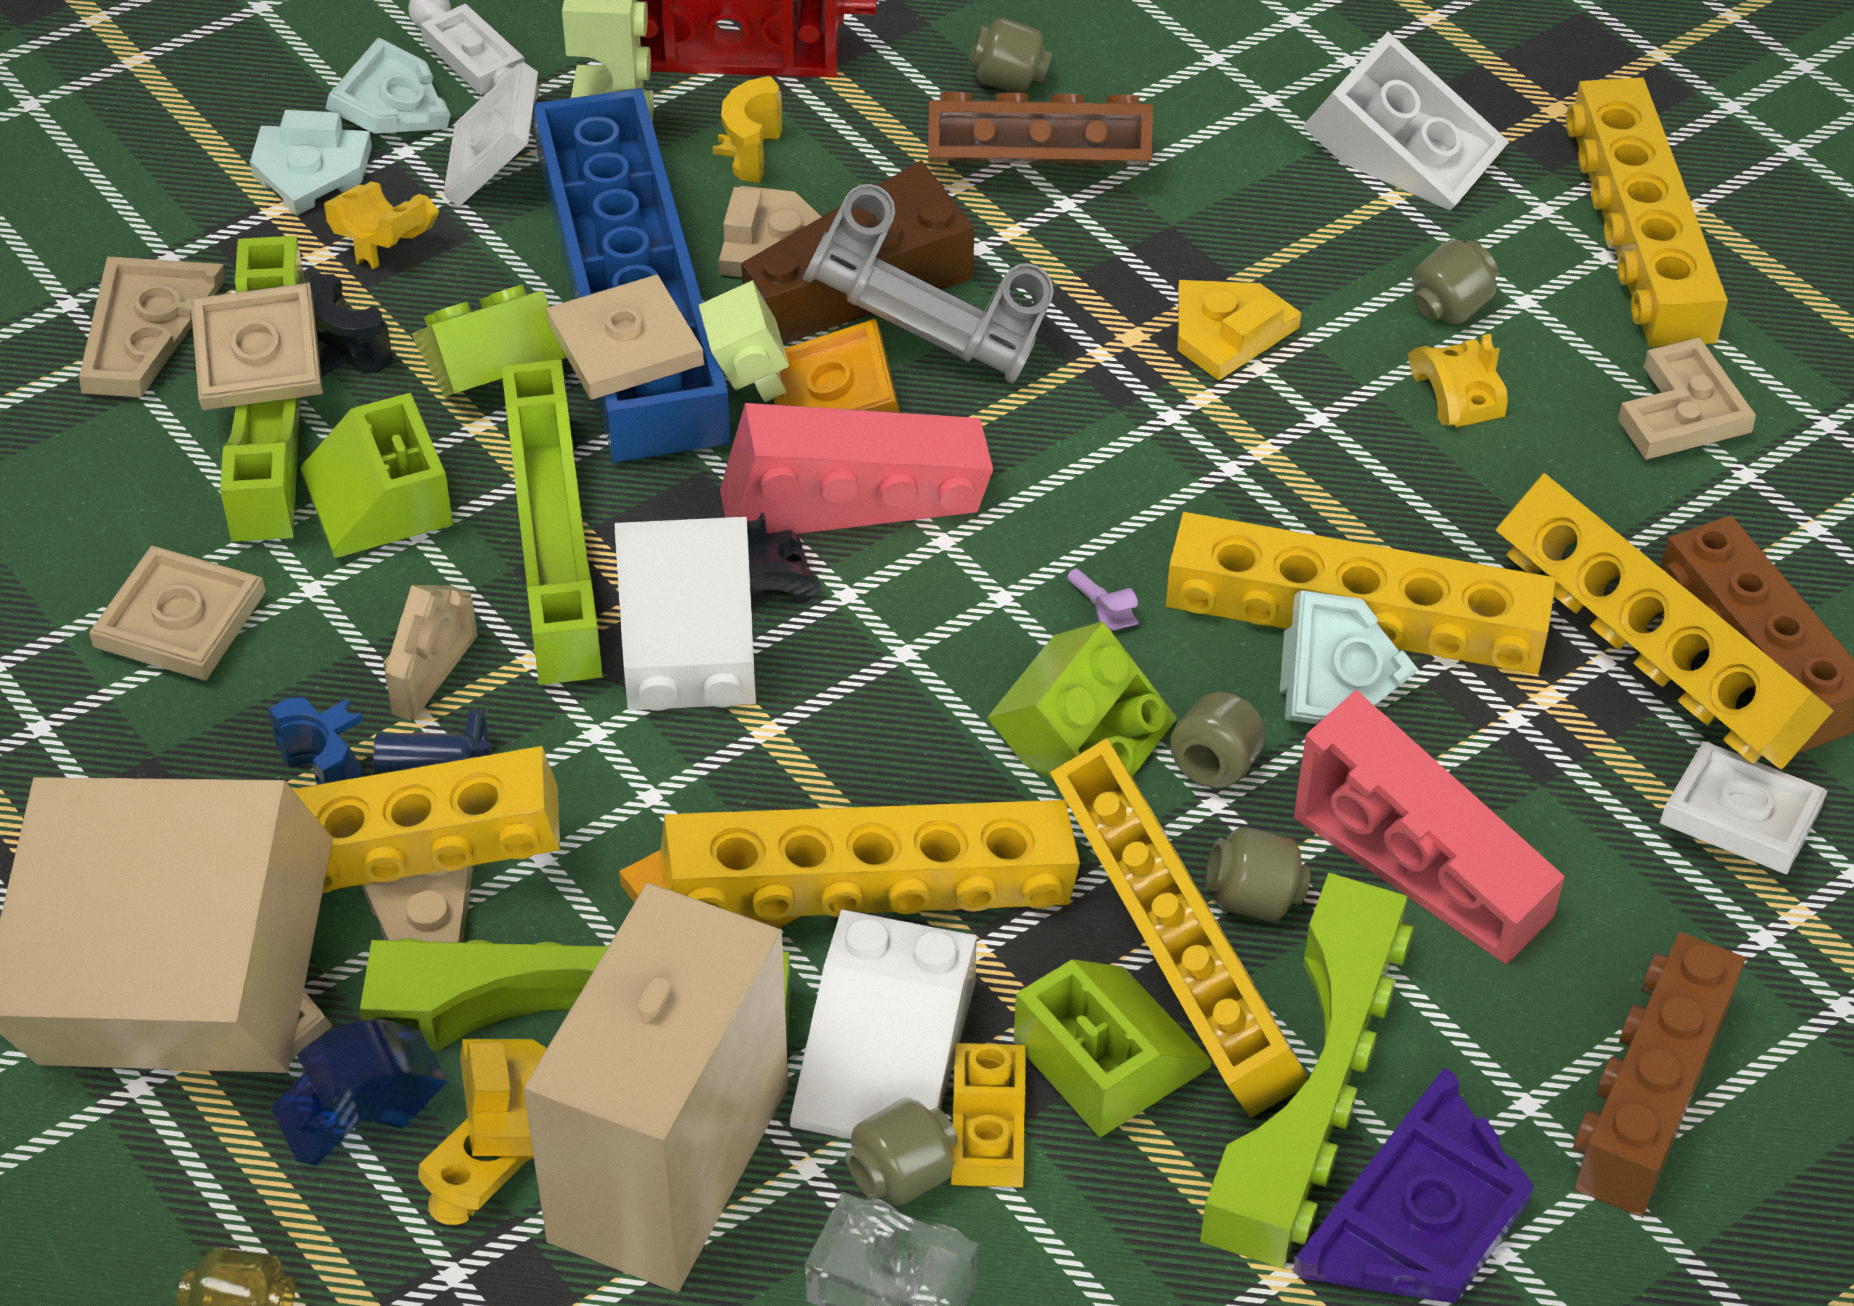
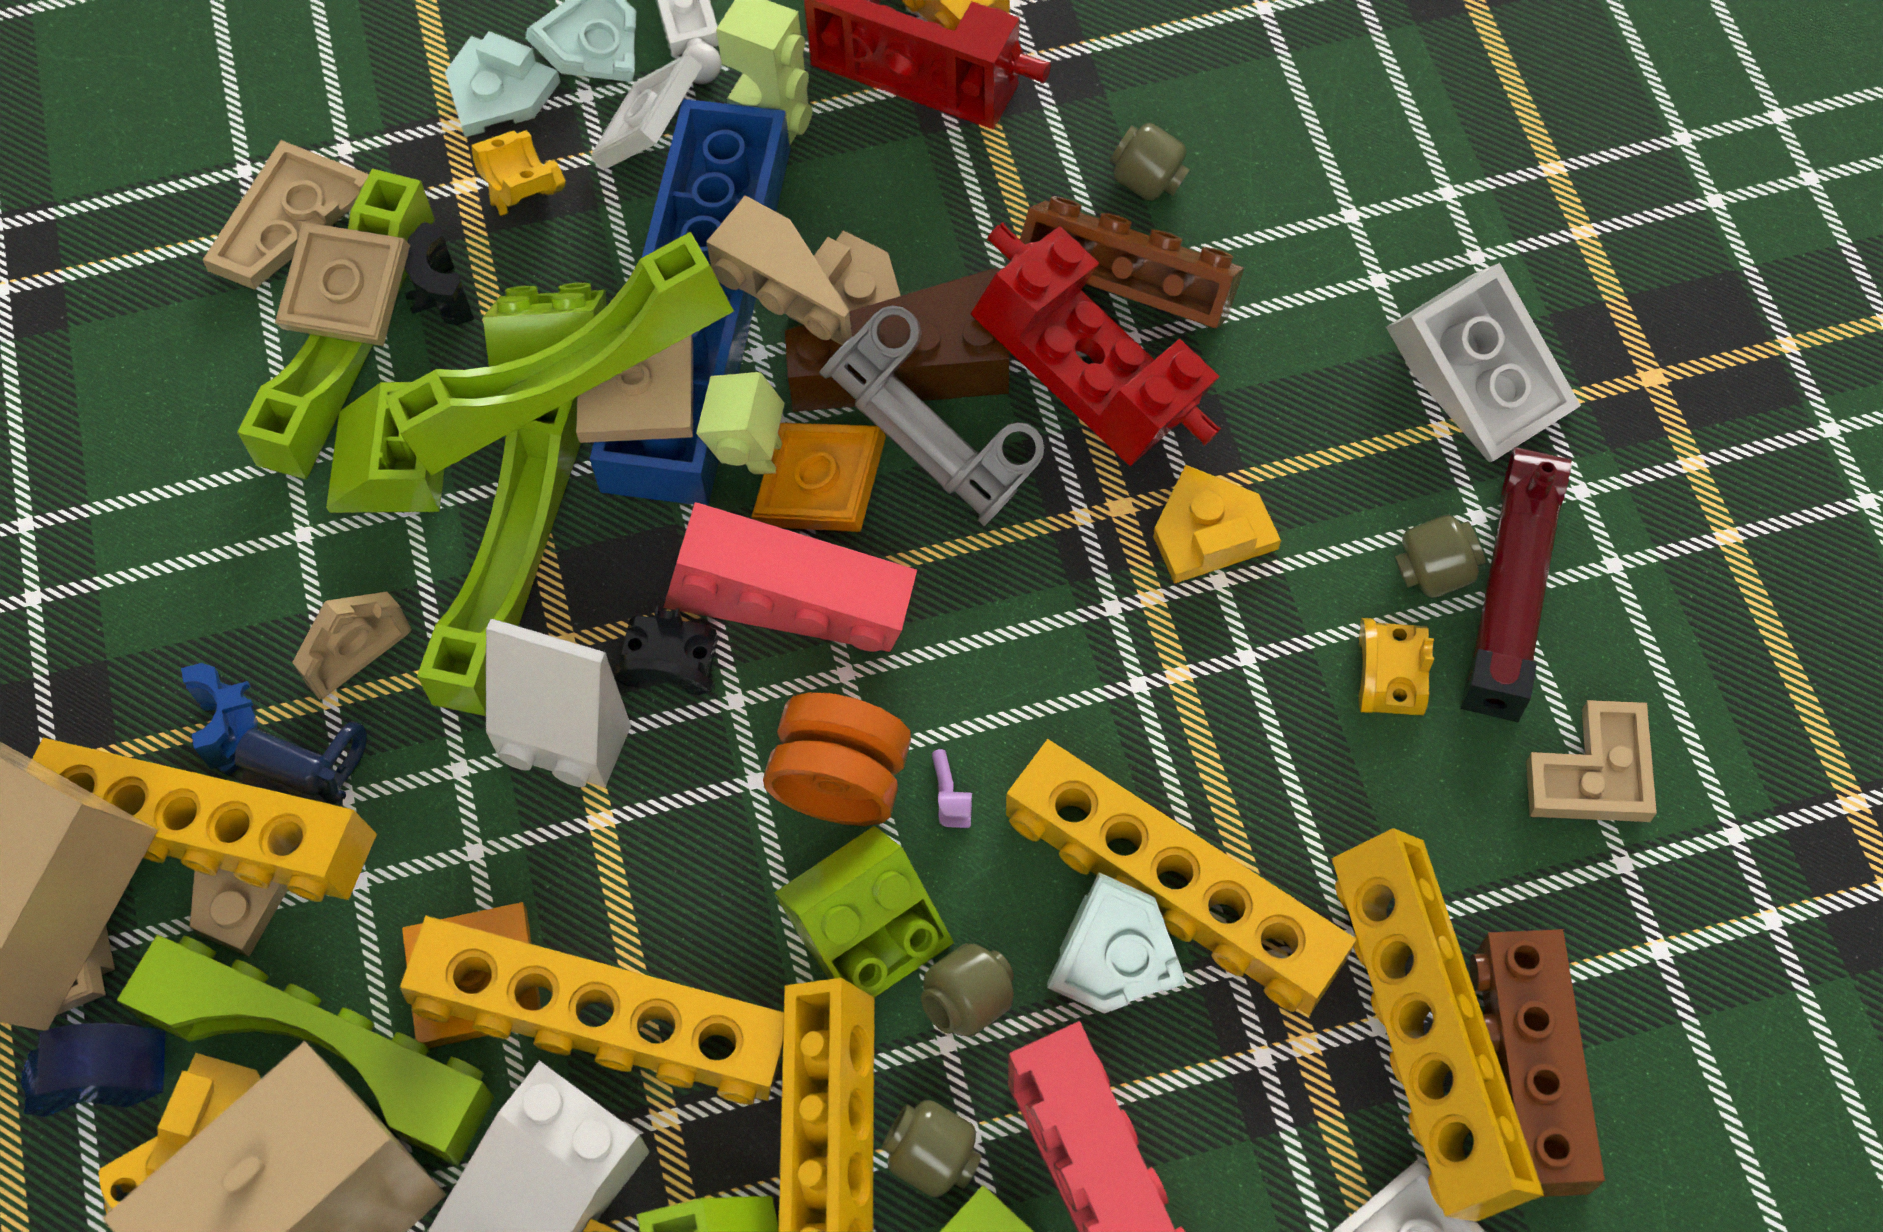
camera: 25 degrees right, 15 degrees up
tan plate [89,545,266,681] -> none
yellow piece [713,76,783,183] -> none
yellow brick [1566,78,1728,347] -> none
none -> lime arch [385,232,734,476]
none -> tan slope [706,195,852,345]
none -> orange wheel [763,692,911,826]
none -> red brick [970,222,1221,467]
none -> dark red piece [1460,447,1572,722]

